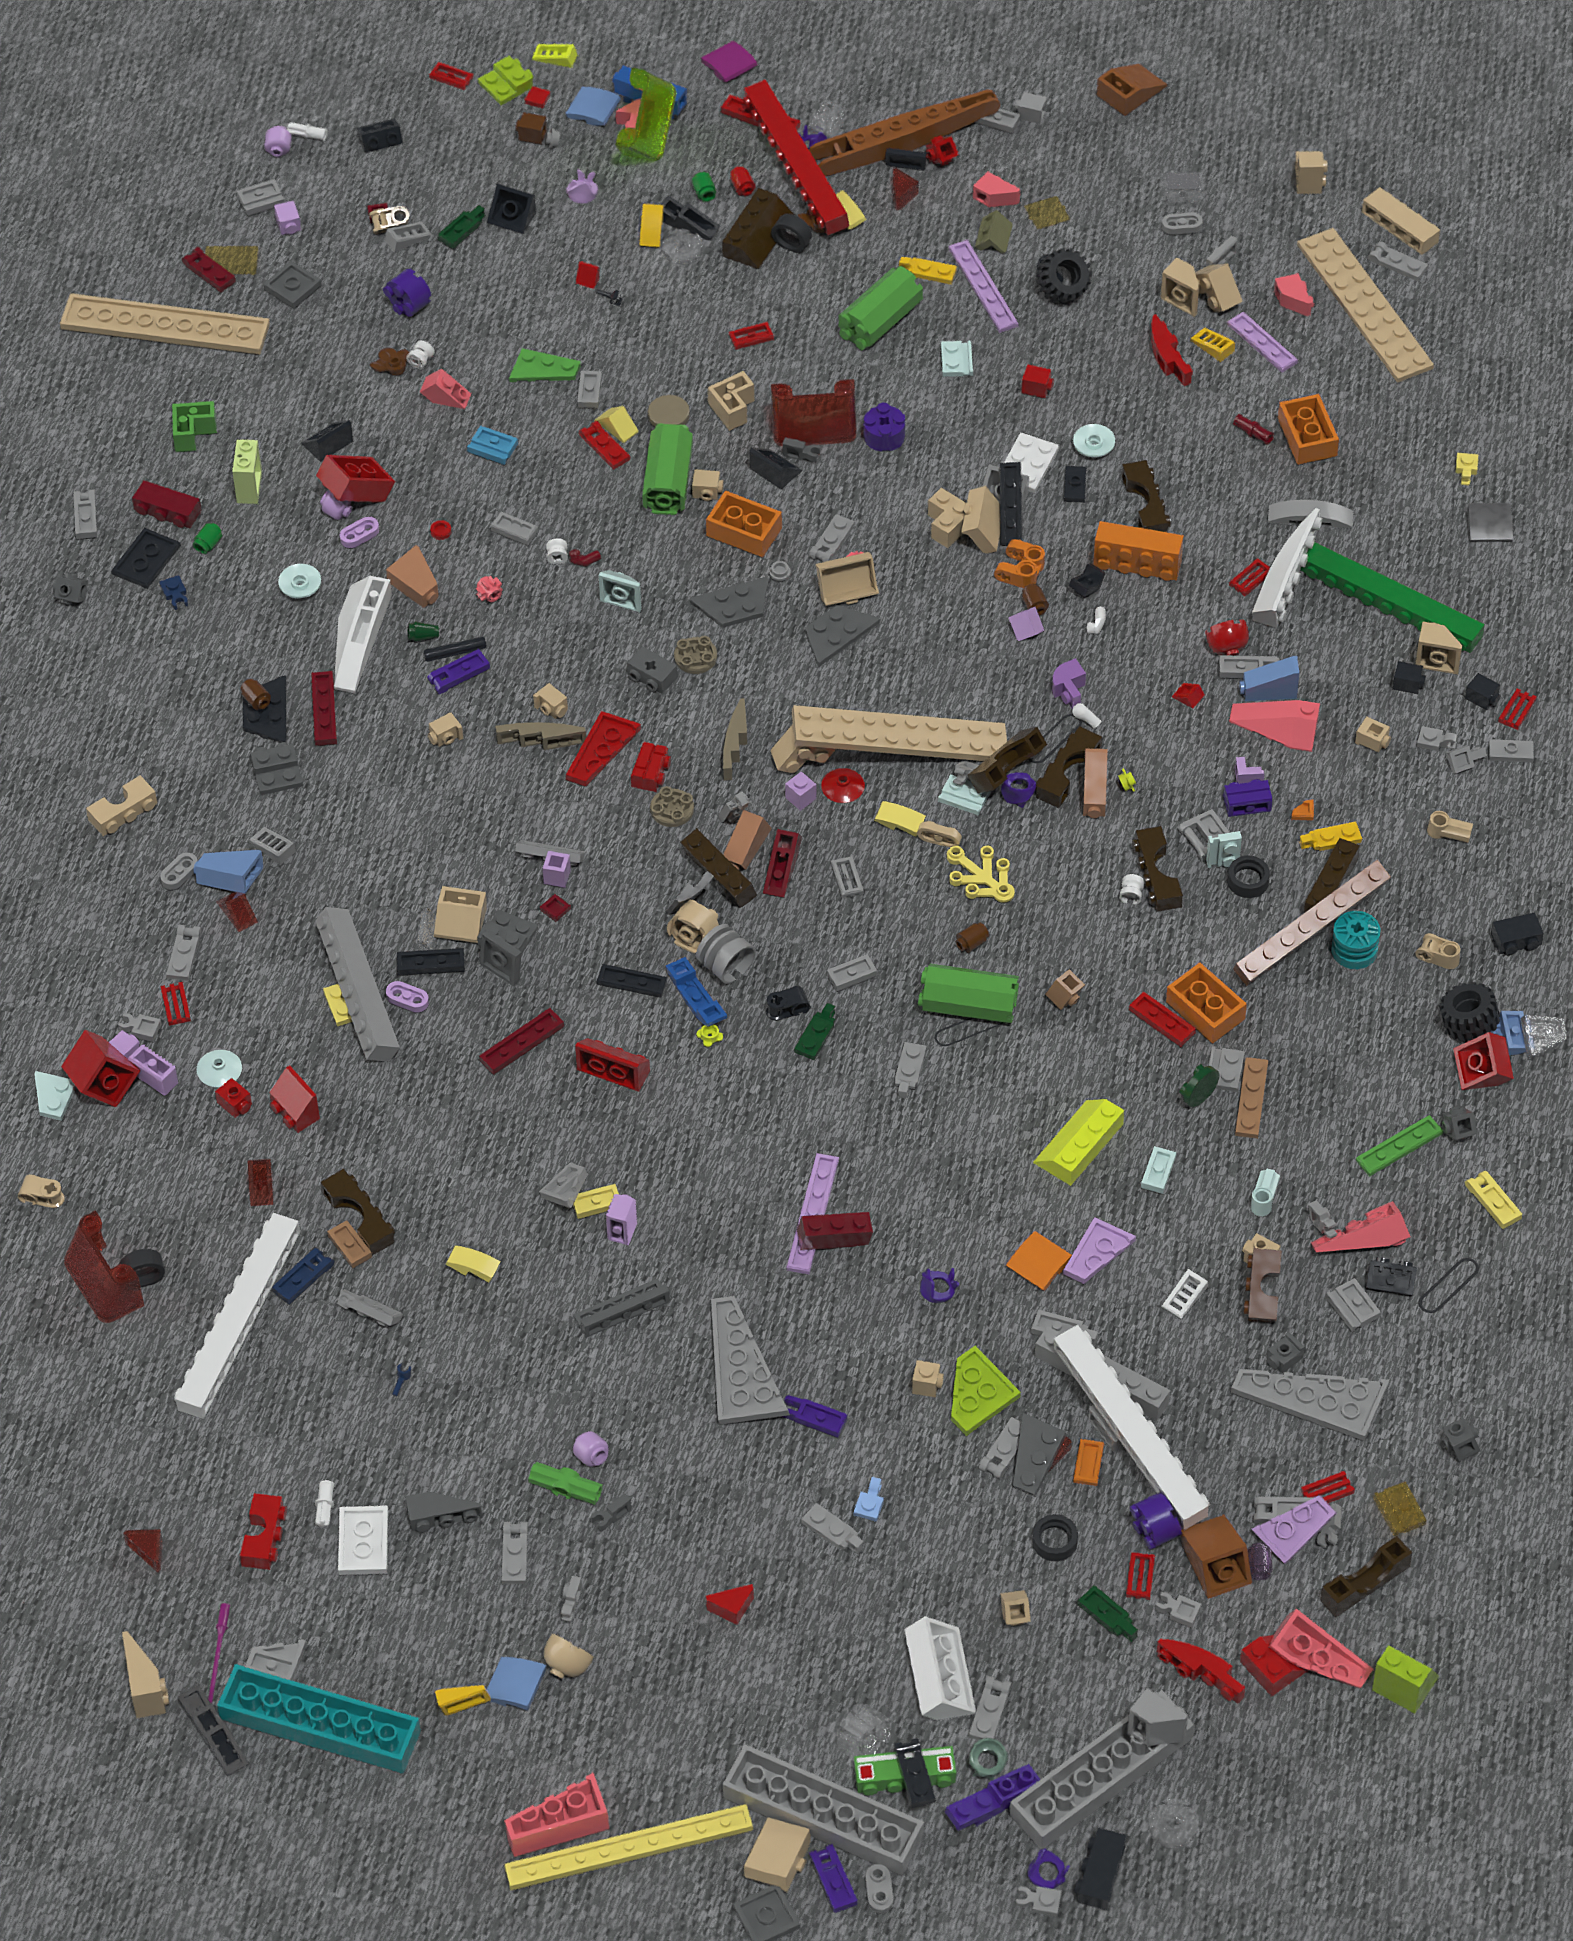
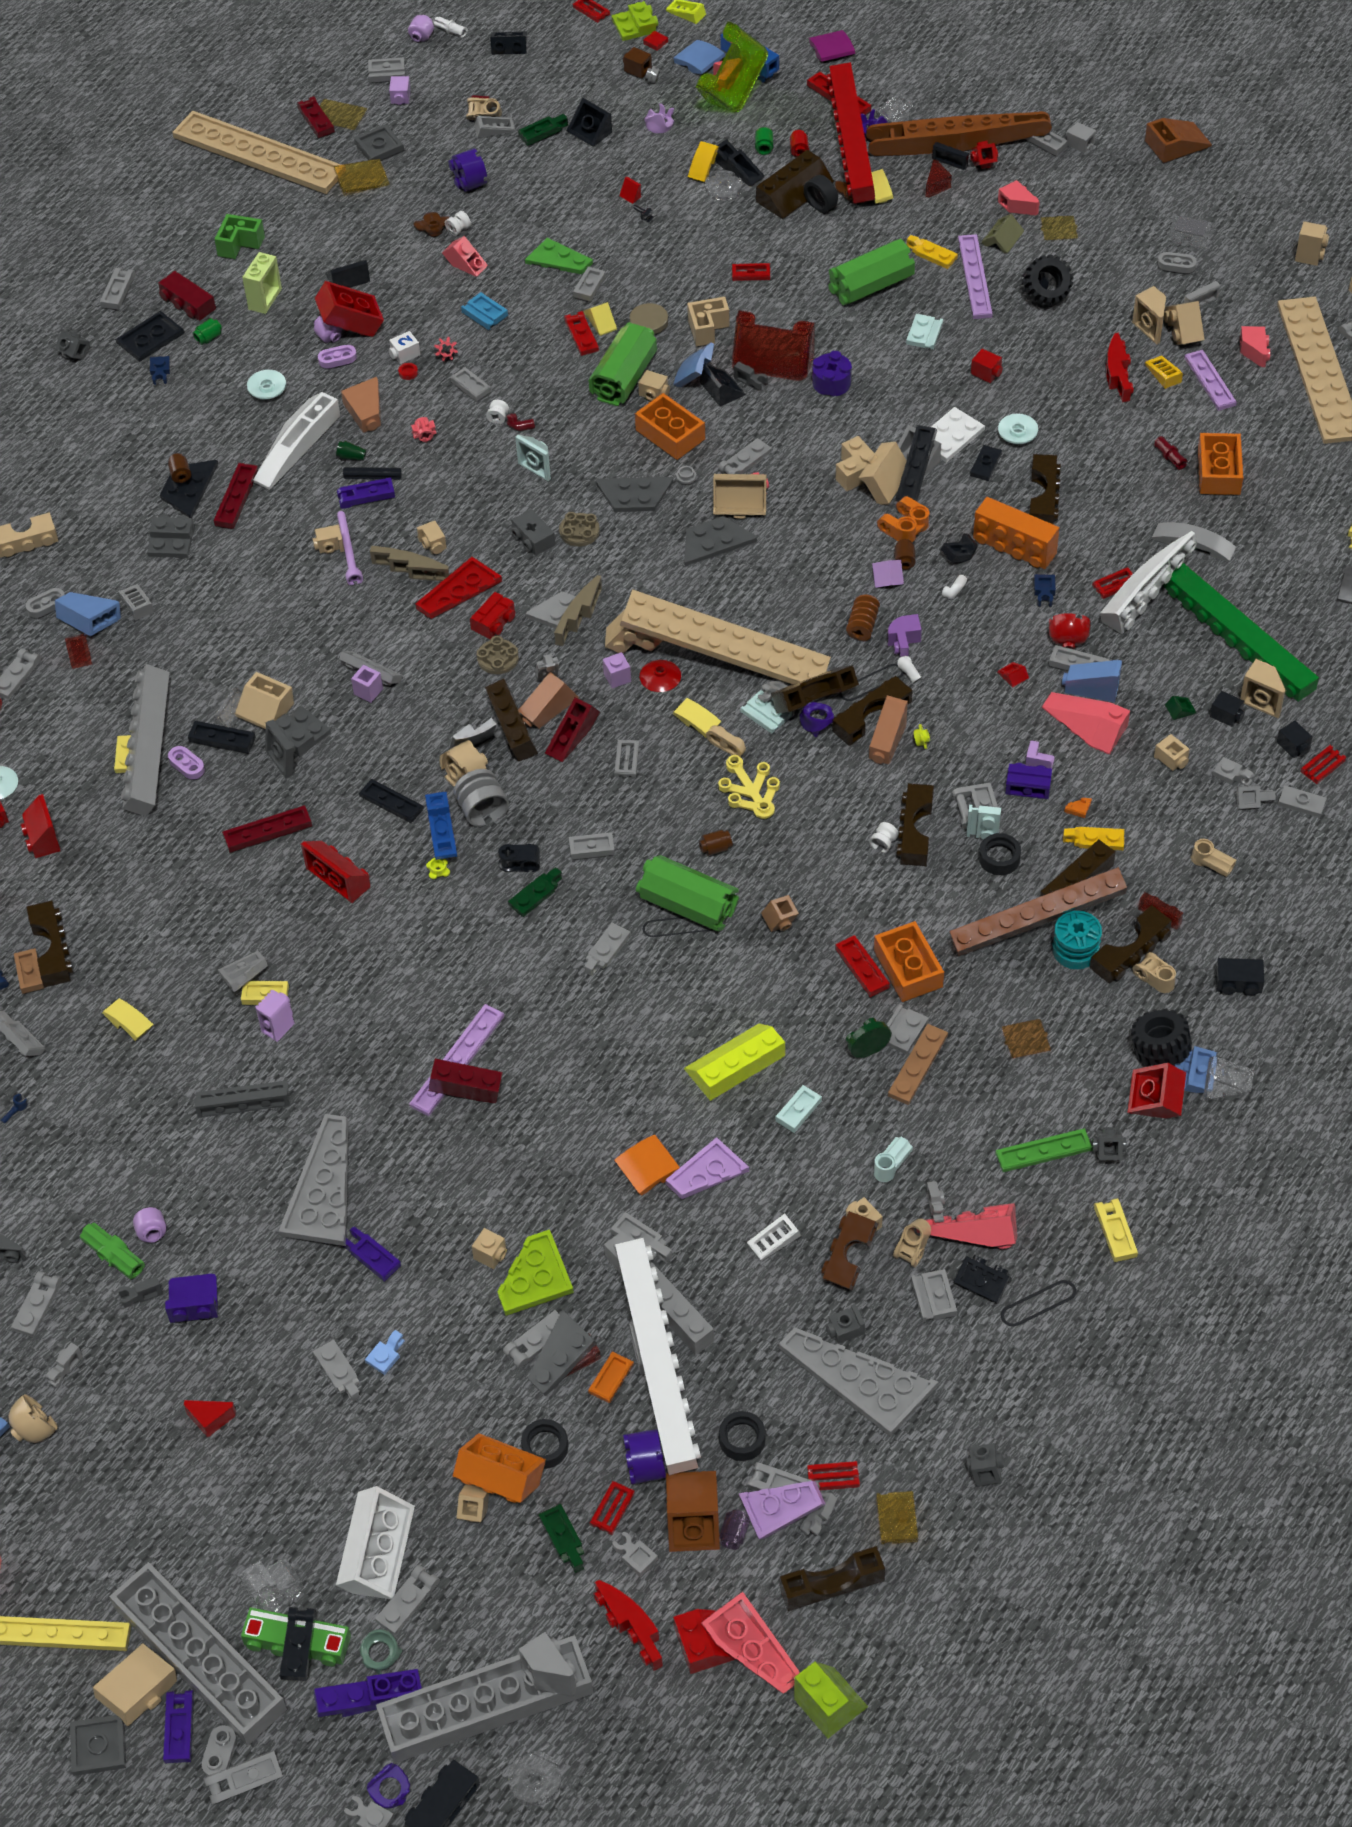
camera: 20 degrees right, 0 degrees up
dark red tile [540,894,571,922] -> none
dark purple piece [920,1268,959,1303] -> none
none -> dark purple bracket [165,1274,218,1323]
none -> light grey plate [203,1750,283,1804]
none -> clear yellow piece [334,159,389,193]
none -> lavender piece [337,511,363,585]
none -> white brick [389,331,420,364]
none -> coral gear [434,336,458,361]
none -> orange brick [453,1433,546,1503]
none -> light grey wing [526,591,576,628]
none -> medium blue slope [674,343,714,387]
none -> black tyre [719,1411,766,1461]
none -> dark orange piece [846,594,880,641]
none -> tan piece [893,1219,931,1268]
none -> clear orange piece [1002,1019,1051,1059]
none -> dark blue plate [1034,574,1056,607]
none -> dark brown arch [1090,905,1172,984]
none -> clear red plate [1138,892,1183,930]
none -> dark green slope [1165,696,1196,720]

